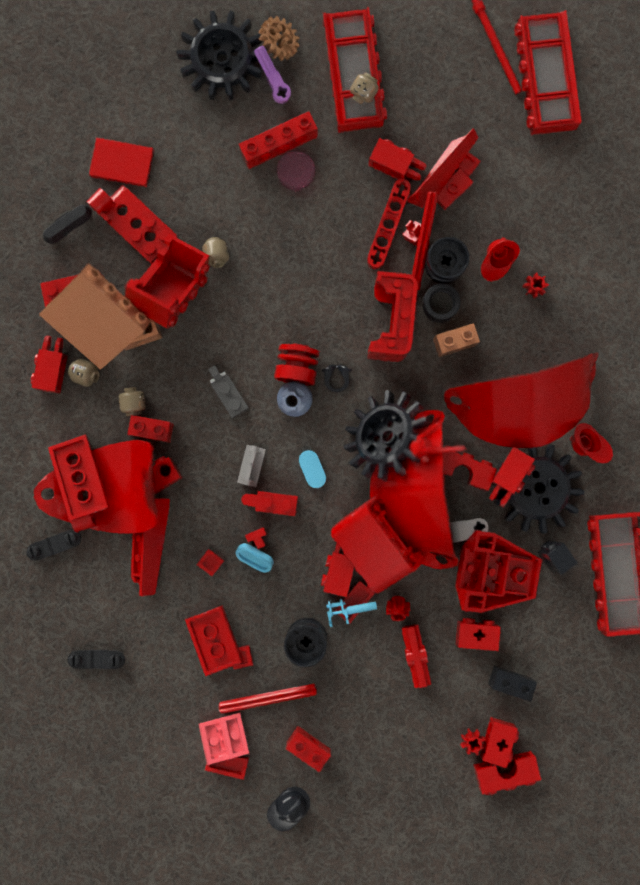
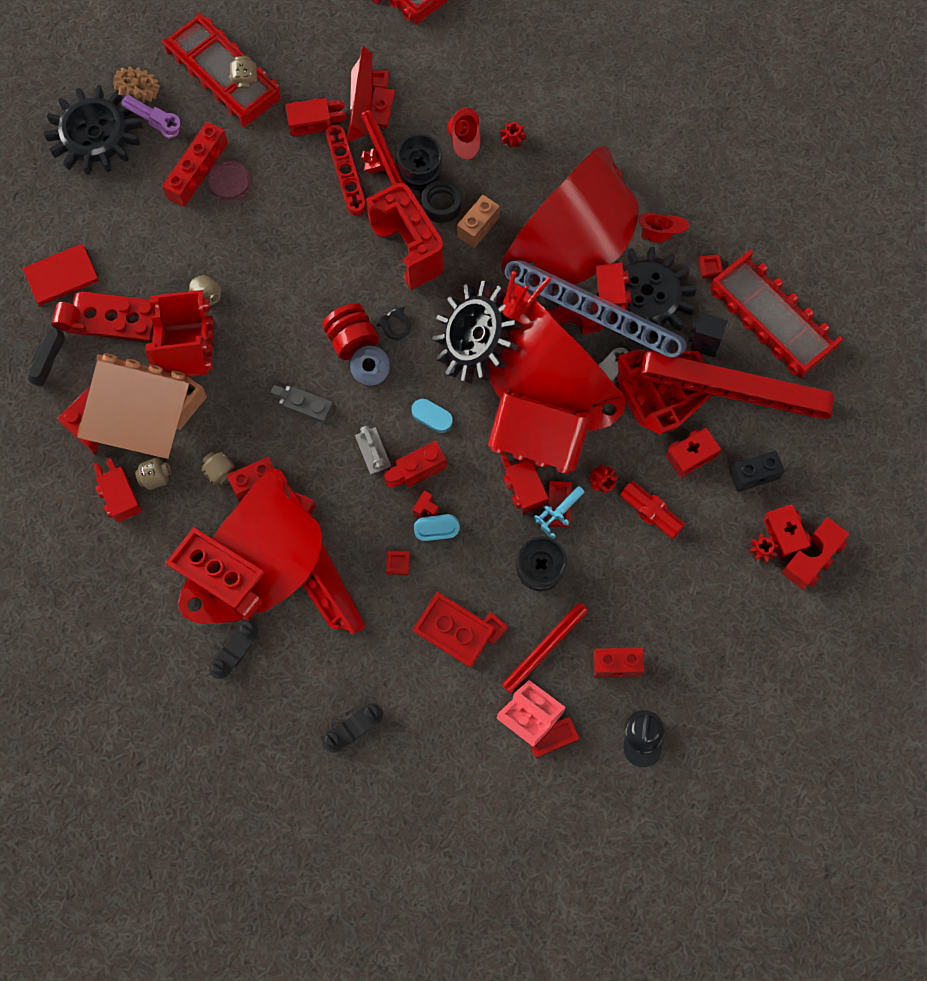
camera: 30 degrees left, 15 degrees down
none -> sand blue beam [505,261,687,357]
none -> red beam [640,352,834,419]
none -> red tile [698,254,723,279]

